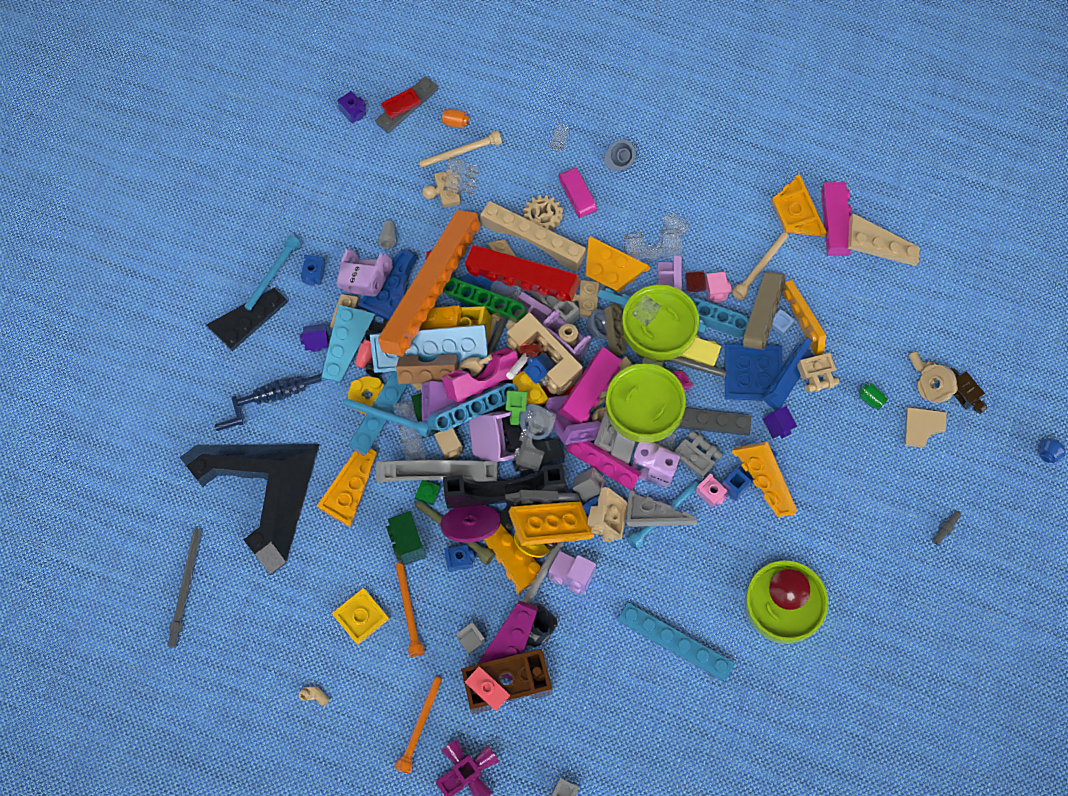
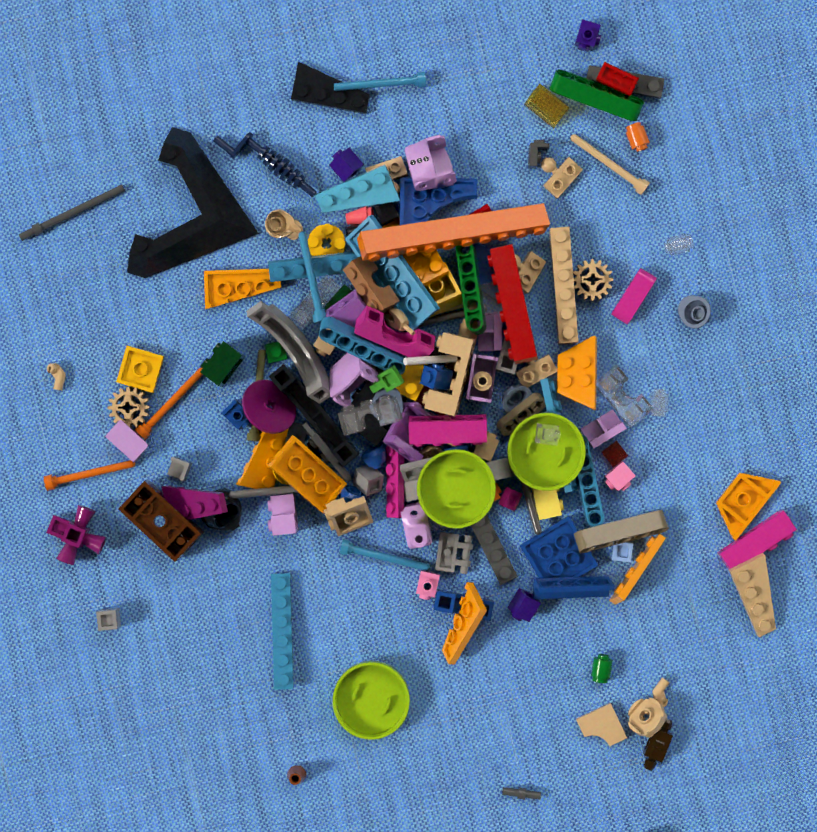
camera: 55 degrees right, 20 degrees up
blue brick [301,255,325,286] -> none
light grey cone [378,221,396,249] -> none
clear plate [443,157,480,195] -> none
coral plate [465,667,510,711] -> none
clear red plate [519,344,543,357] -> none
light grey wing [627,490,697,527] -> none
tan piece [732,232,788,300] -> none
dark red dish [769,569,810,610] -> none
tan plate [797,353,839,393] -> none
none -> lavender panel [105,420,149,462]
none -> tan gear [107,387,150,428]
none -> tan hair [265,209,303,240]
none -> dark orange cone [287,765,306,785]
none -> blue cone [361,445,386,469]
none -> clear yellow brick [524,84,569,129]
none -> dark grey bracket [528,140,549,169]
none -> green beam [549,69,644,121]

